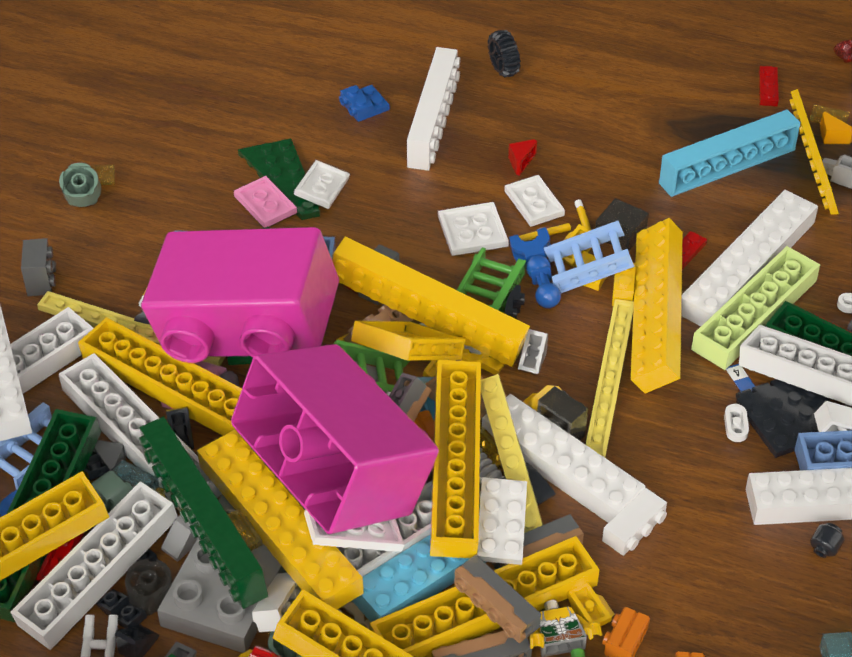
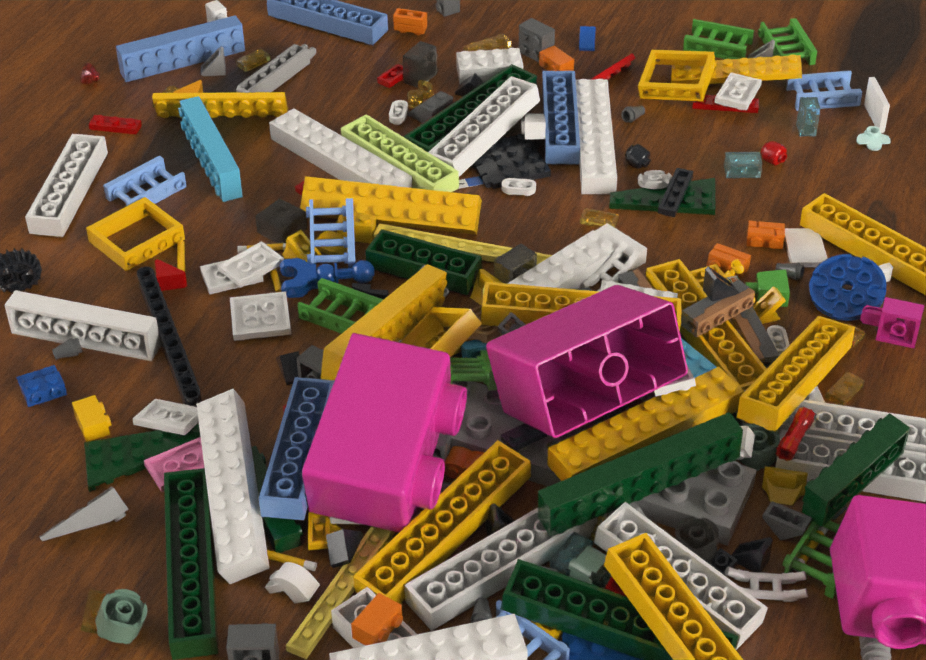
camera: 85 degrees left, 5 degrees down
none -> white brick [25,134,108,237]
none -> light grey wedge [39,487,128,541]
none -> dark grey cone [52,338,83,360]
none -> yellow brick [72,395,112,442]
none -> yellow window [86,197,185,271]
none -> light blue fence [103,156,187,206]
none -> black beam [137,266,202,407]
none -> dark green brick [164,468,219,660]
none -> yellow bar [177,240,185,271]
none -> white brick [196,389,270,584]
none -> white tile [218,241,284,288]
none -> white brick [265,562,320,603]
none -> black slope [276,351,300,385]
none -> orange brick [351,593,403,646]
none -> dark green brick [365,229,482,295]
none -> clear yellow plate [580,208,619,228]
none -> white piece [581,240,642,292]
none -> dark green wing [609,178,716,215]
none -> white tile [638,170,672,189]
none -> black plate [658,168,694,217]
none -> black slope [703,266,739,302]

